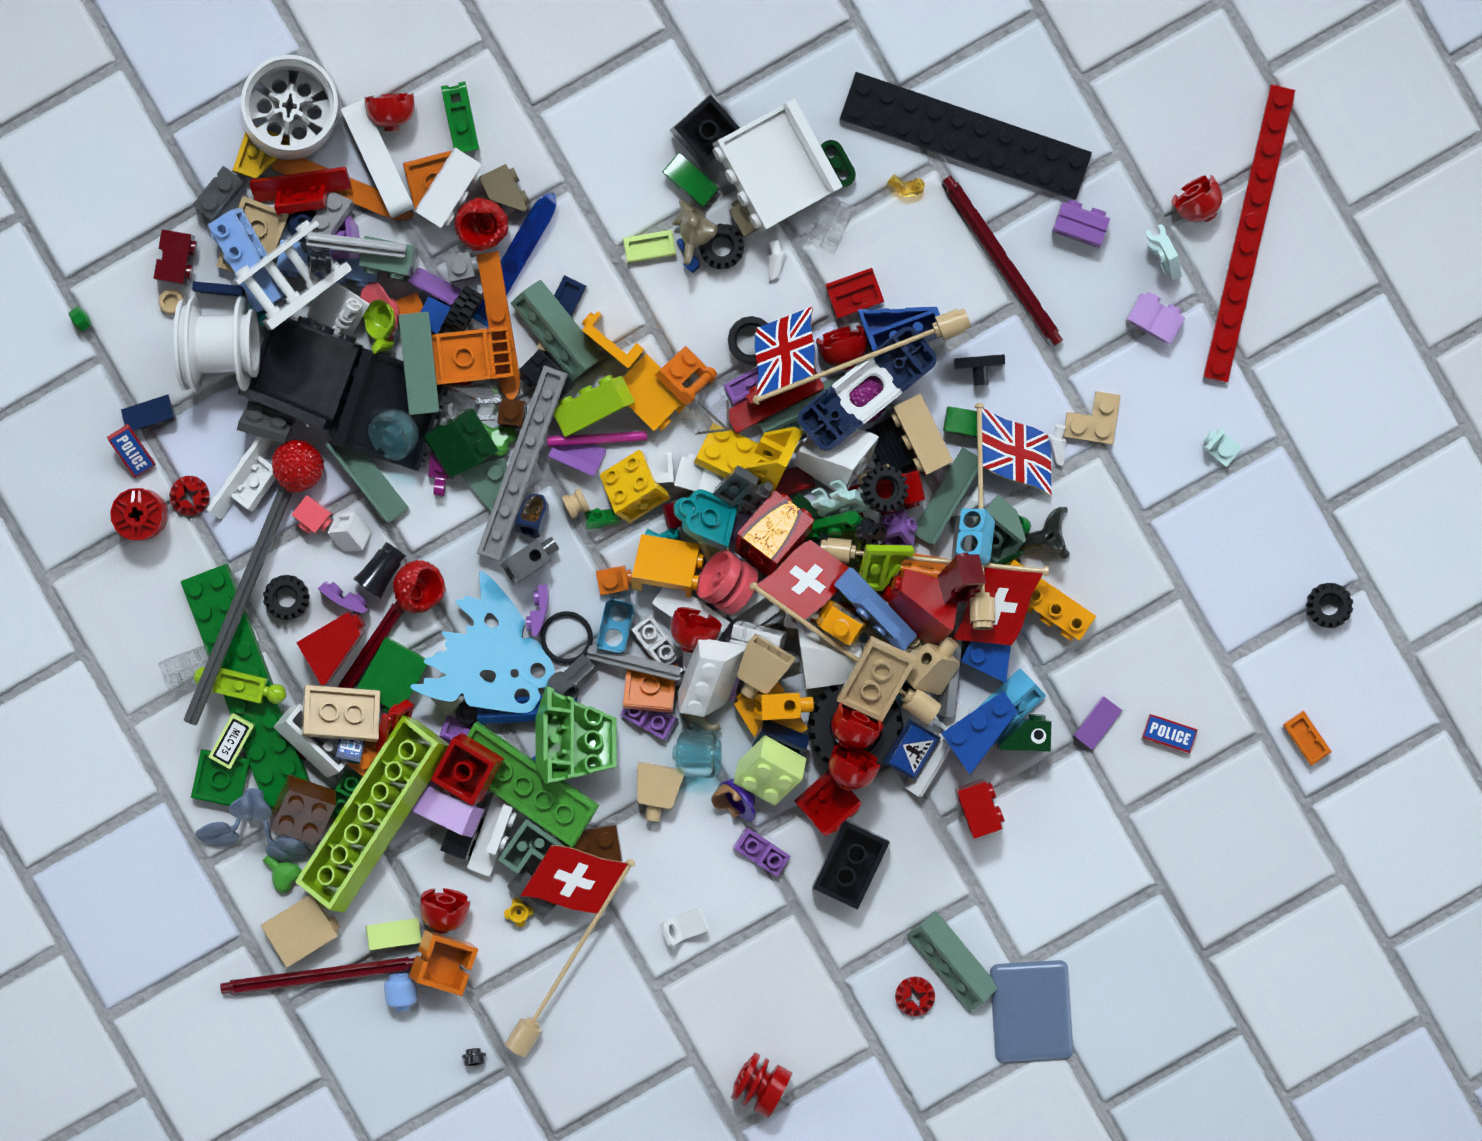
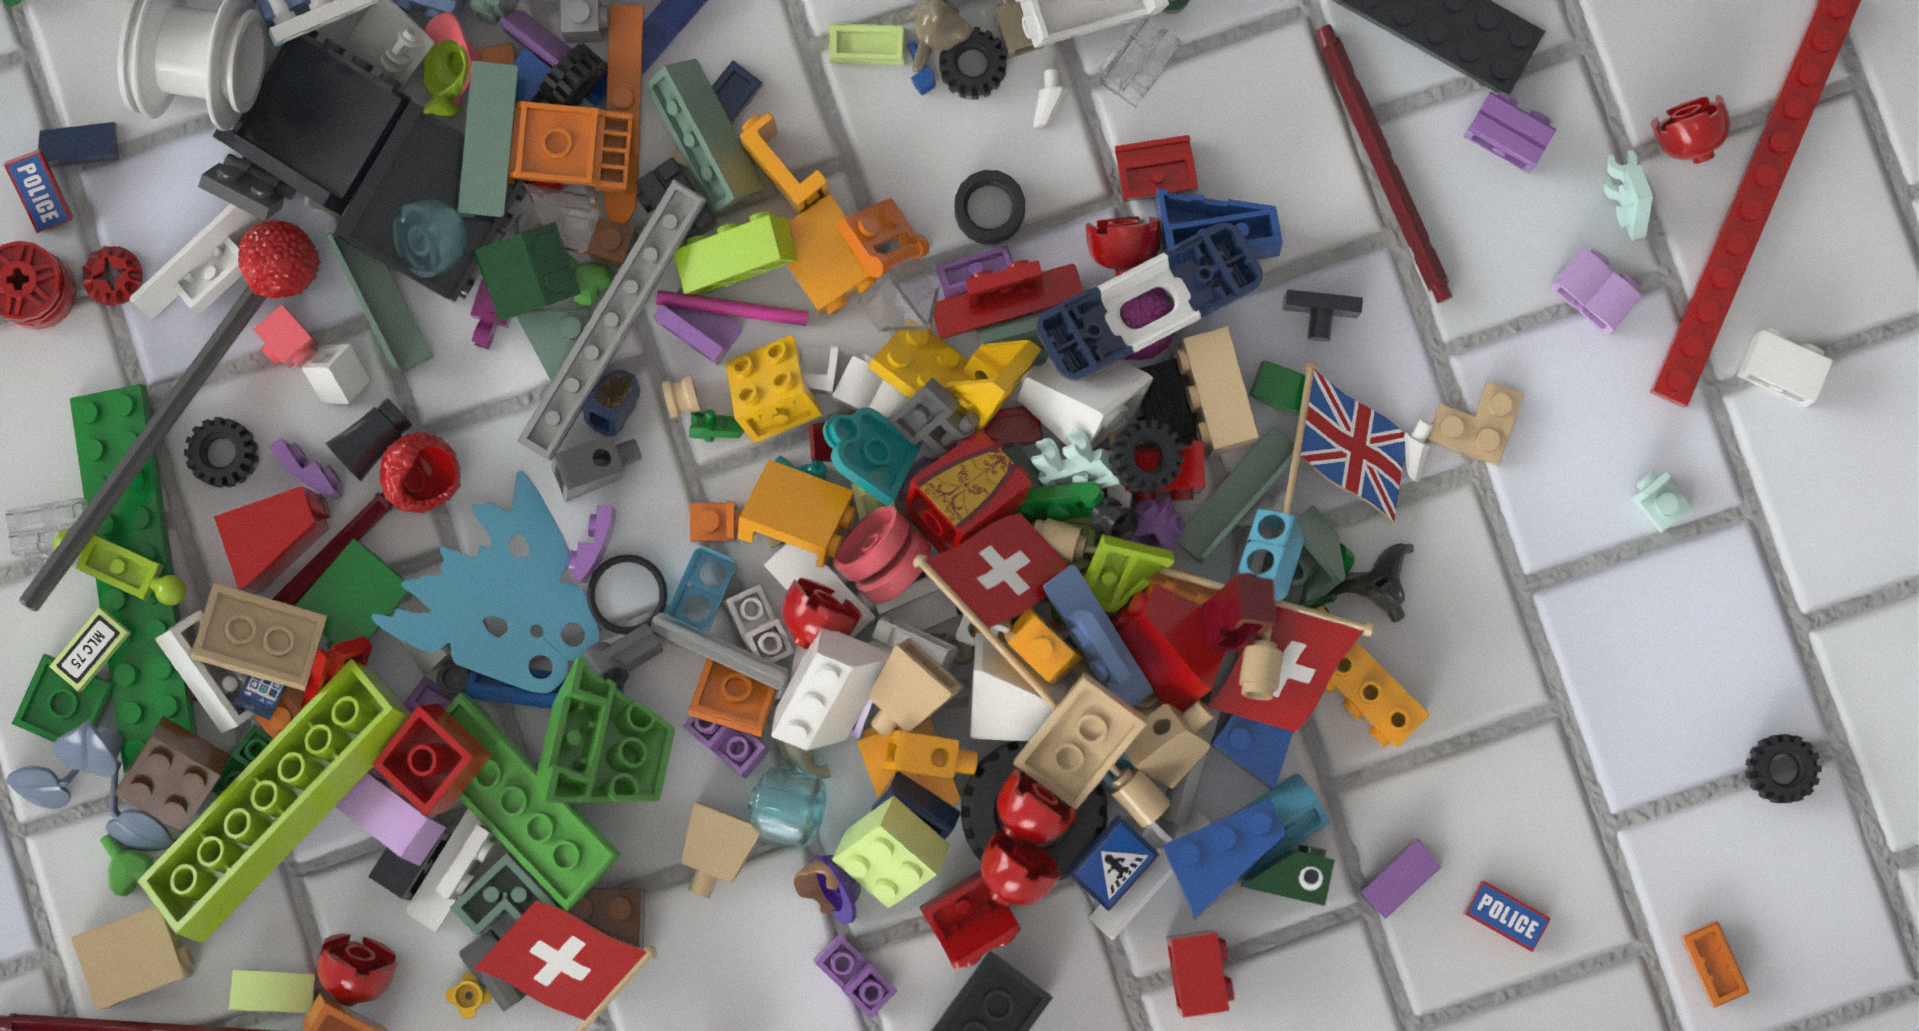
camera: 10 degrees right, 5 degrees down
flag [753,306,971,405] -> none
clear yellow arm [887,174,925,197] -> none
none -> white brick [1736,328,1833,407]

